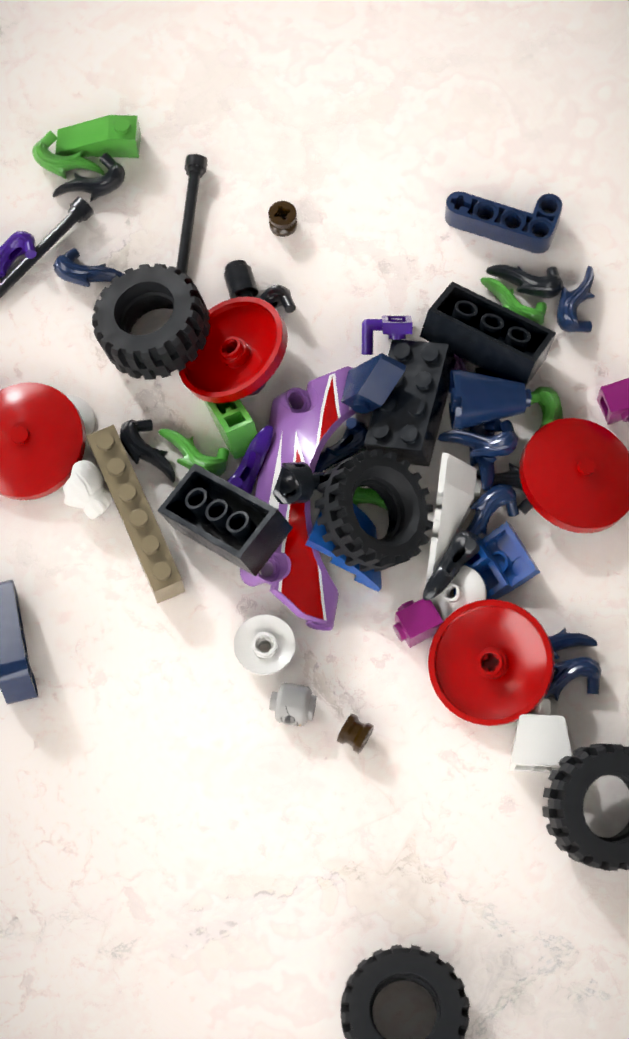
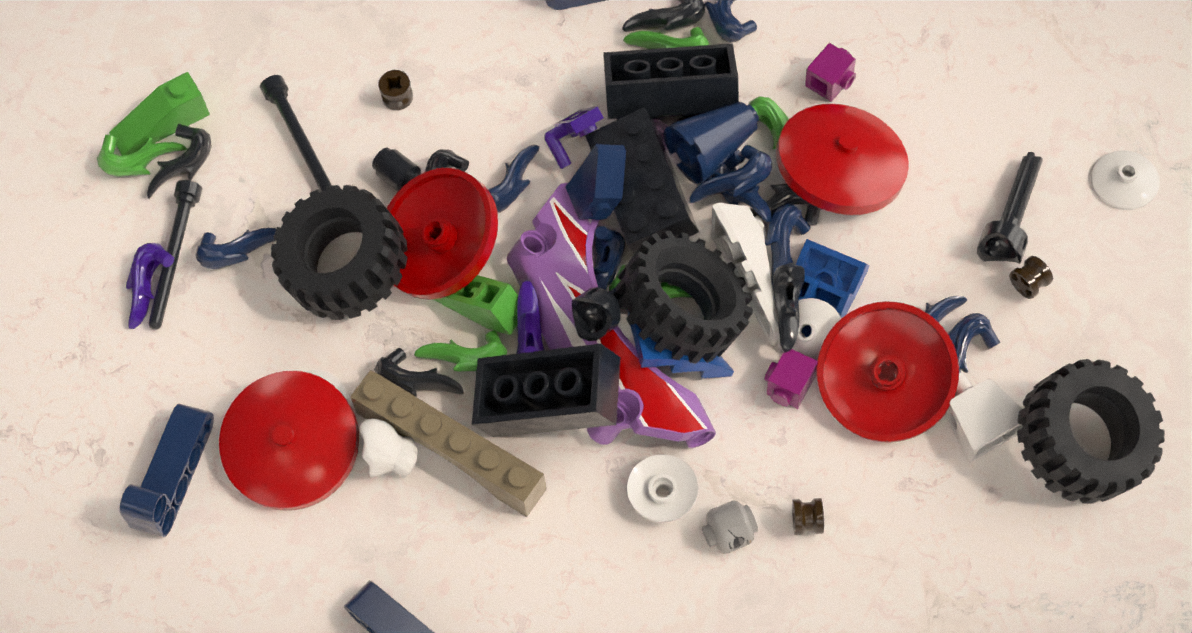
camera: 30 degrees left, 5 degrees down
none -> dark blue piece [488,145,540,213]

